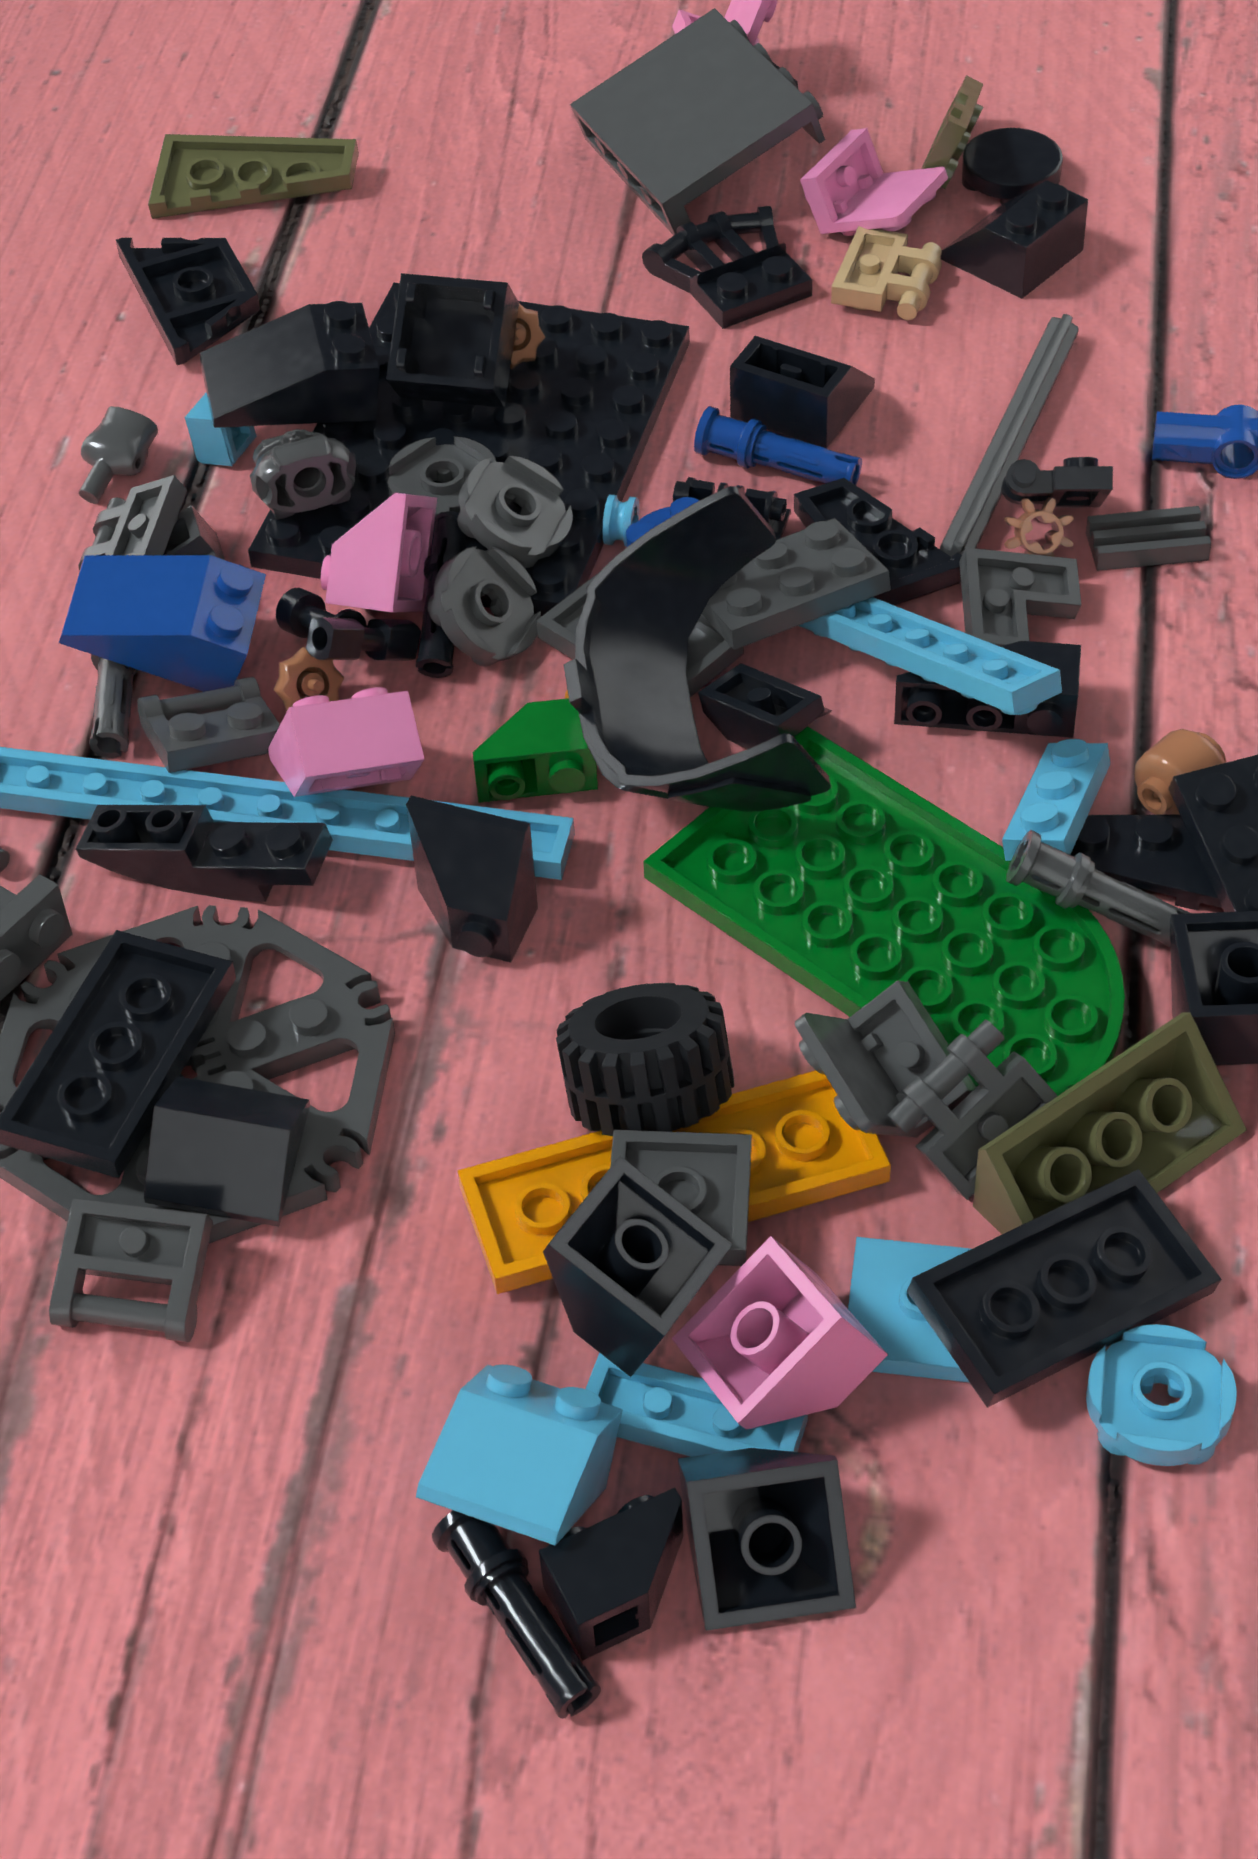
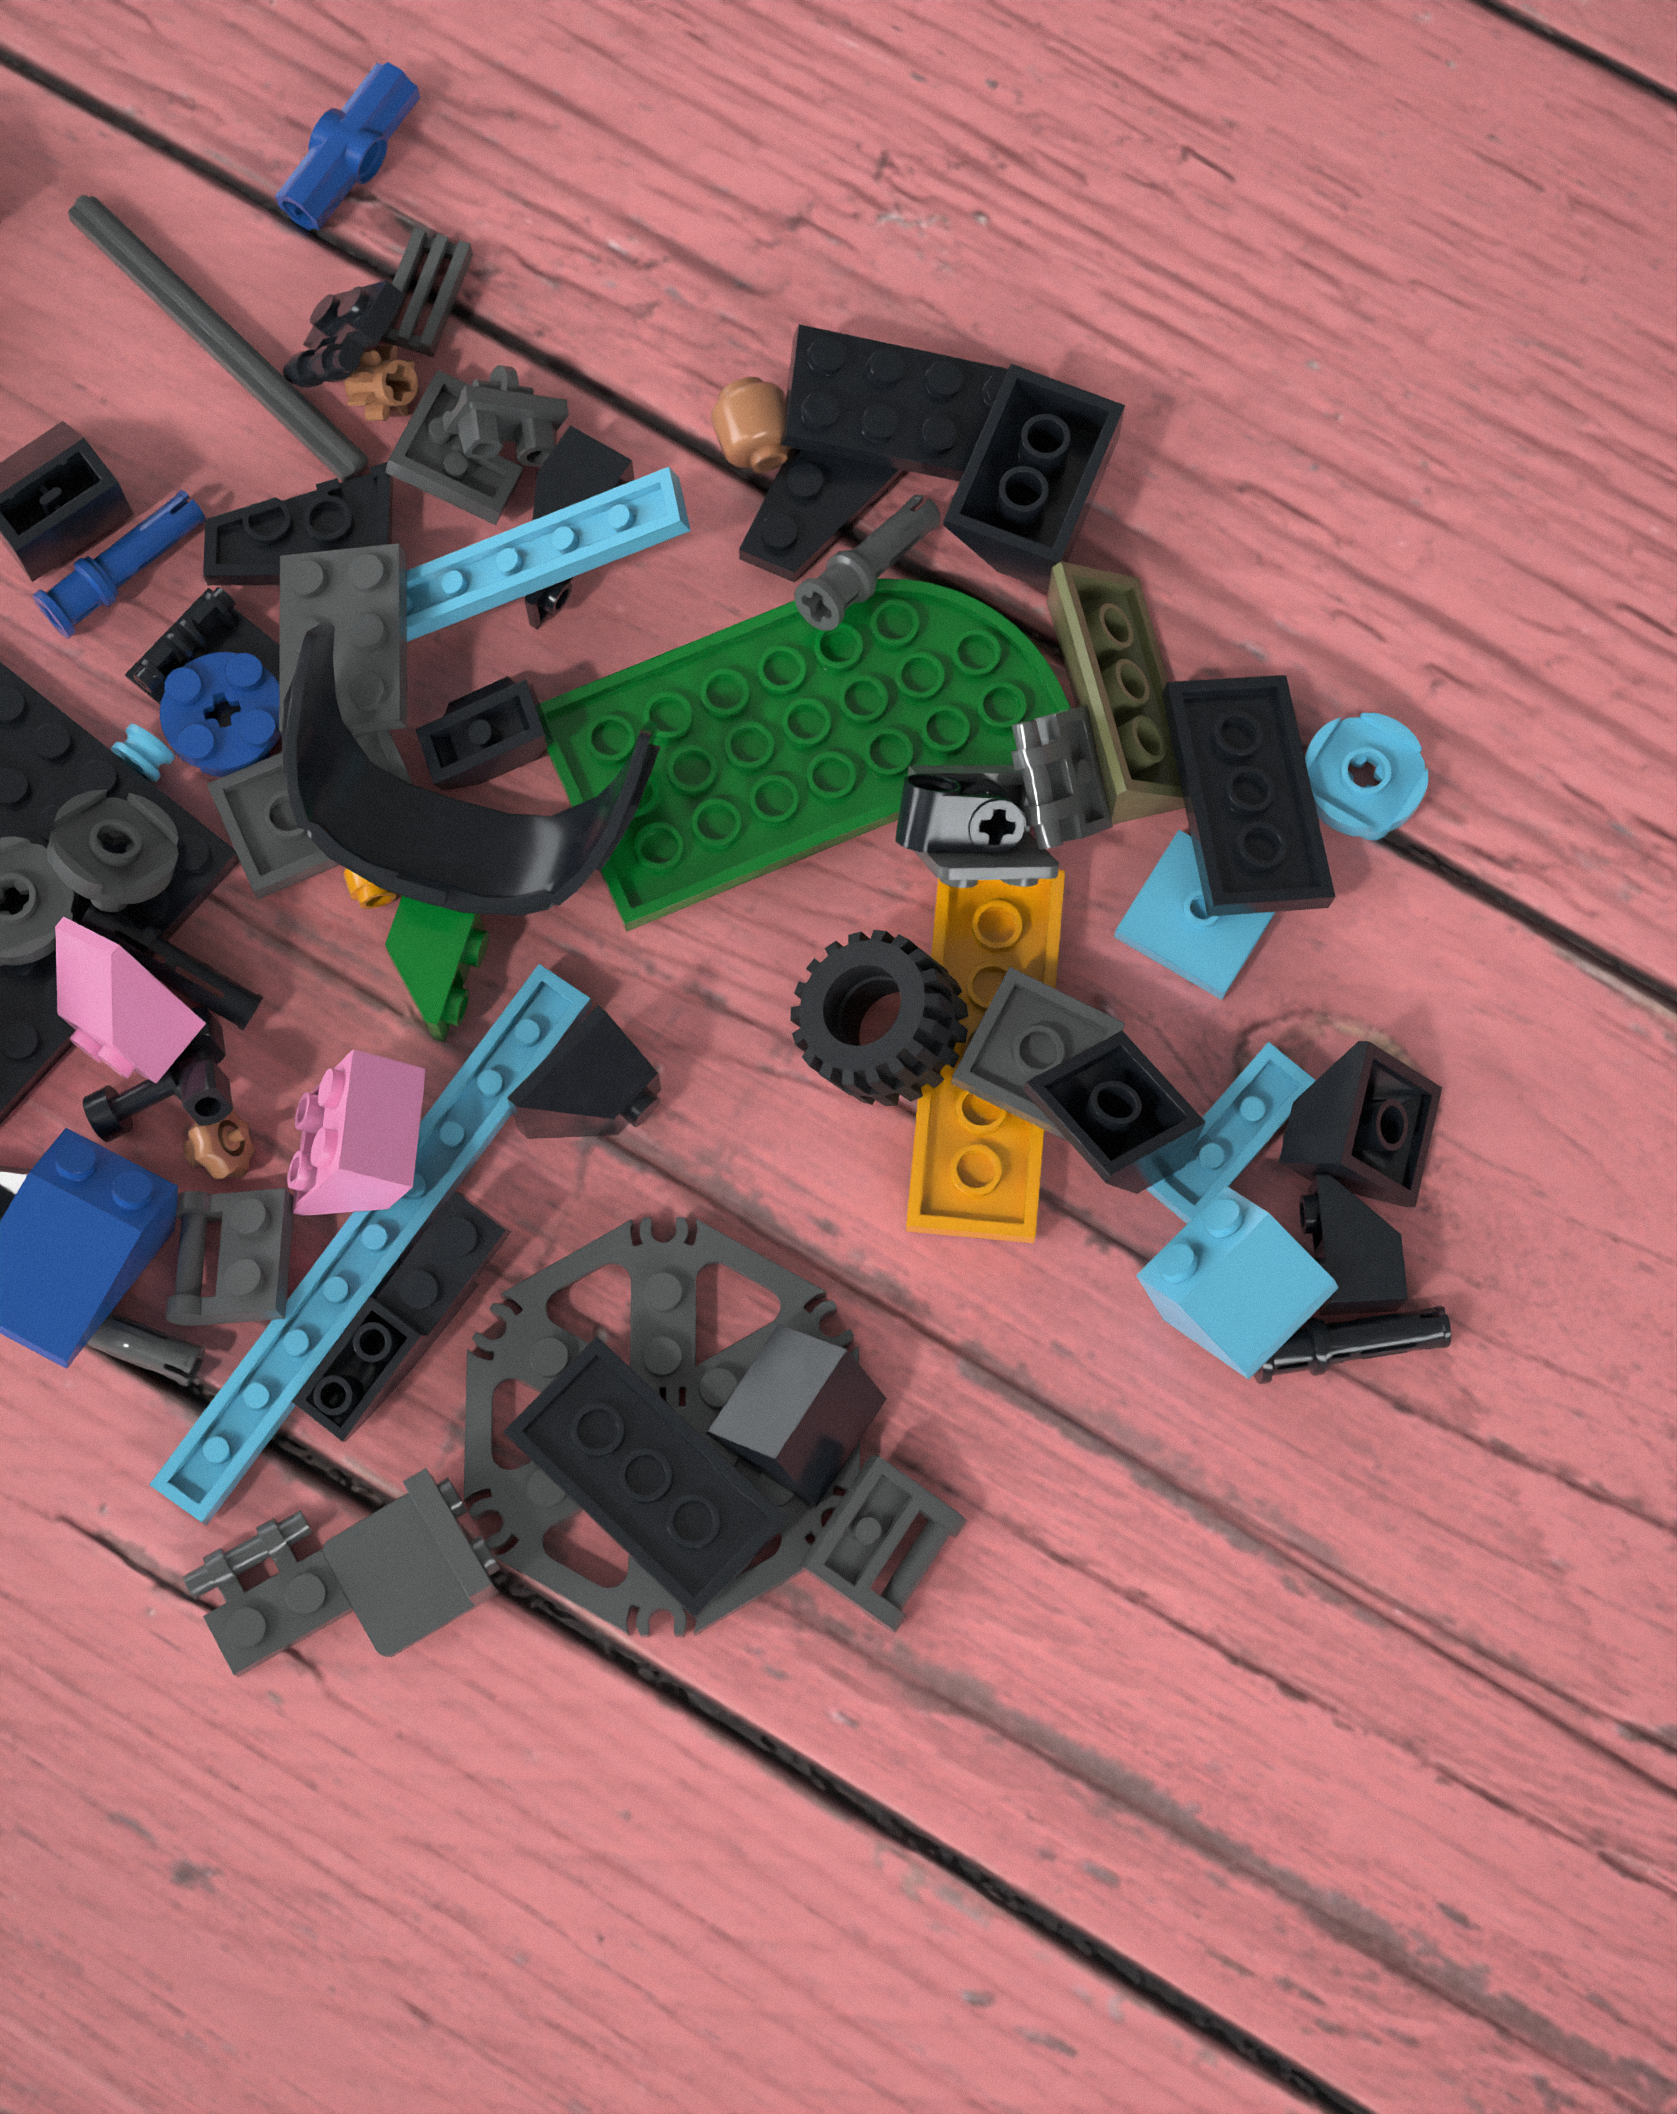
camera: 70 degrees left, 25 degrees up
dark grey plate [428,547,541,667] -> none
bright pink slope [672,1236,888,1430] -> none
medium azure plate [1002,739,1110,861] -> none
none -> dark grey hips [442,365,569,468]
none -> black piece [895,774,1025,854]

